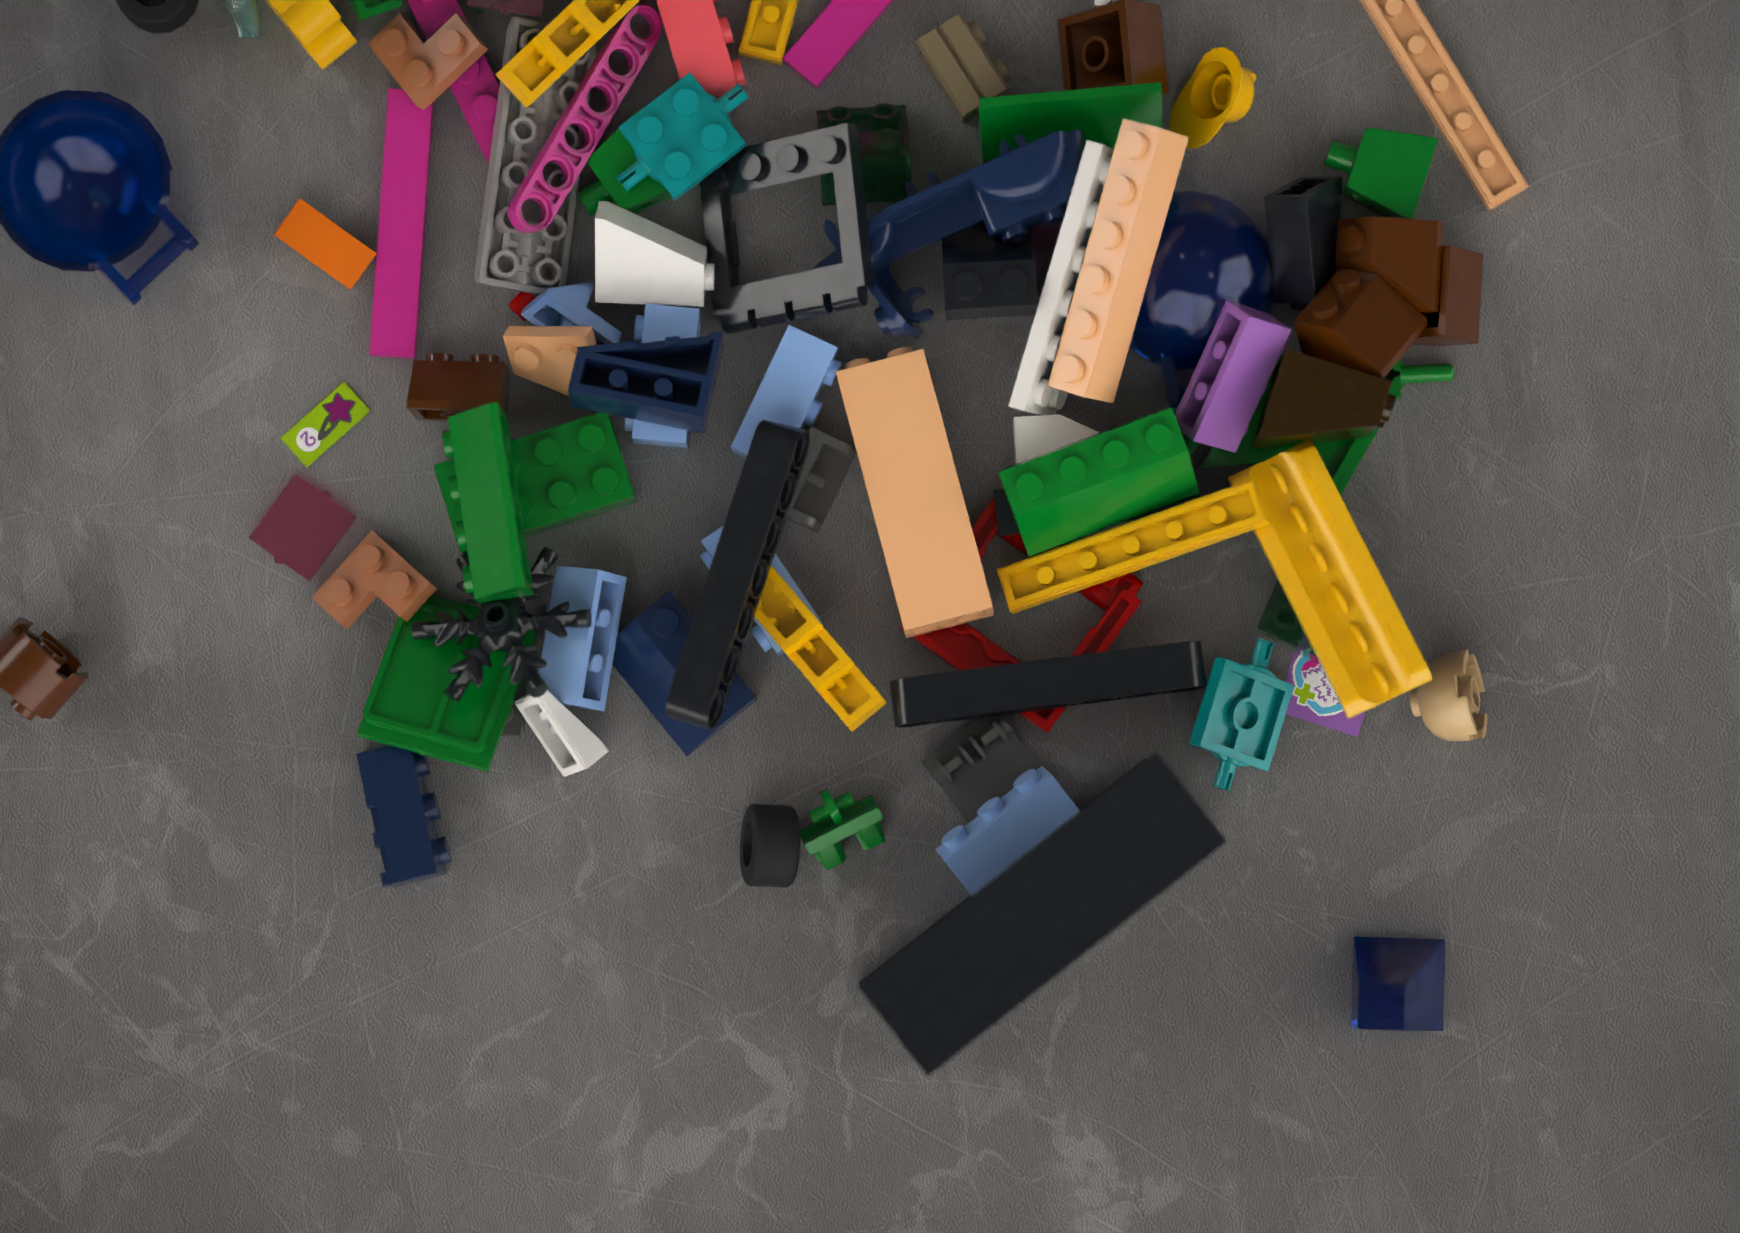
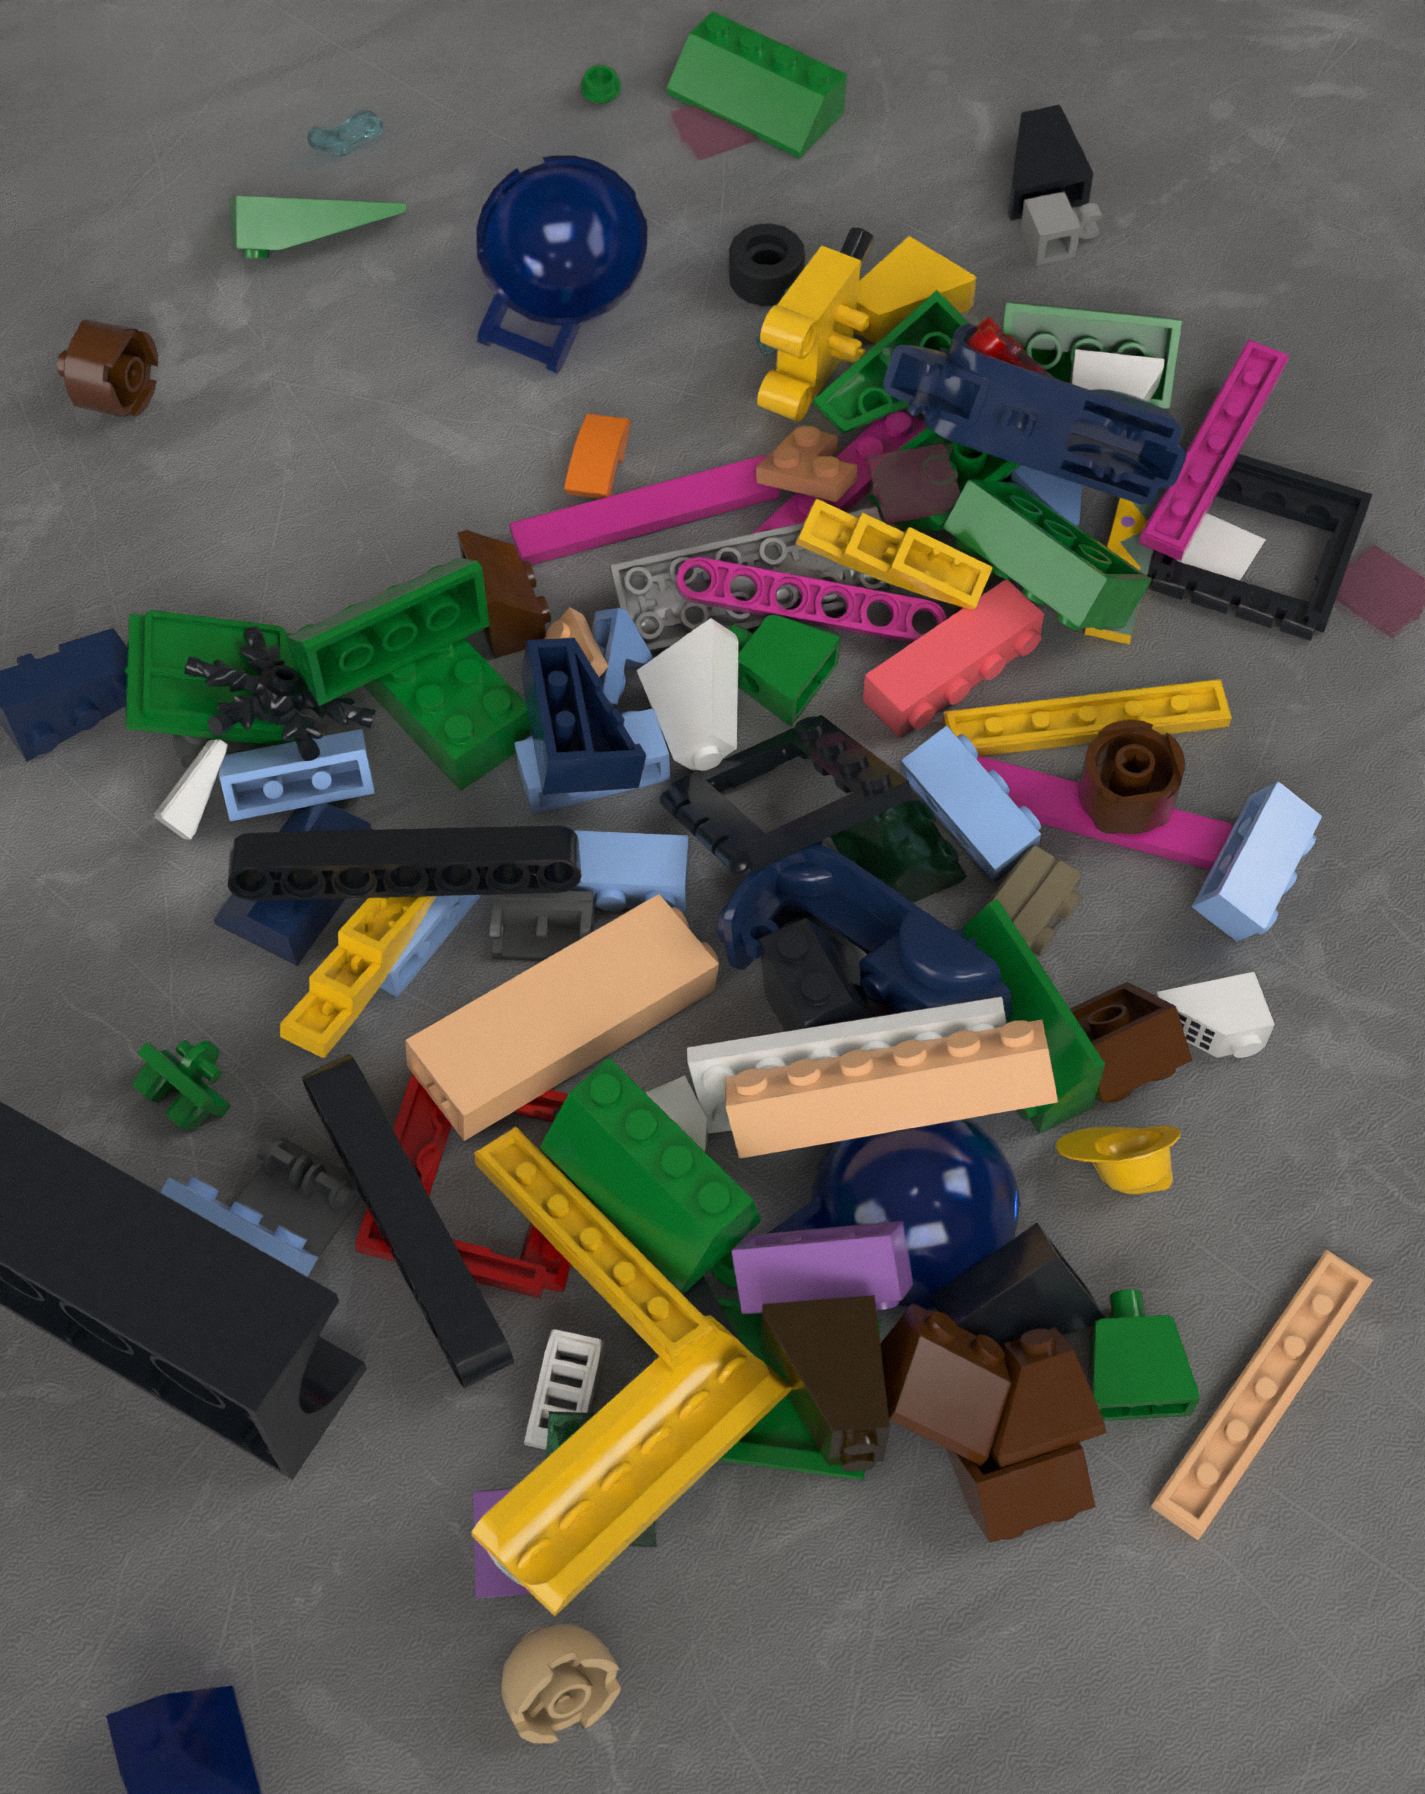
camera: 65 degrees right, 25 degrees down
clear pink piece [249,474,356,581] -> none
lime sticker [280,382,370,467] -> none
nougat plate [311,530,437,630] -> none
teal plate [616,73,749,201] -> none
black tyre [740,804,800,888] -> none
teal plate [1189,638,1295,792] -> none
green bar [1389,360,1454,401] -> none
none -> white slope [524,1329,606,1452]
none -> light blue brick [901,726,1041,884]

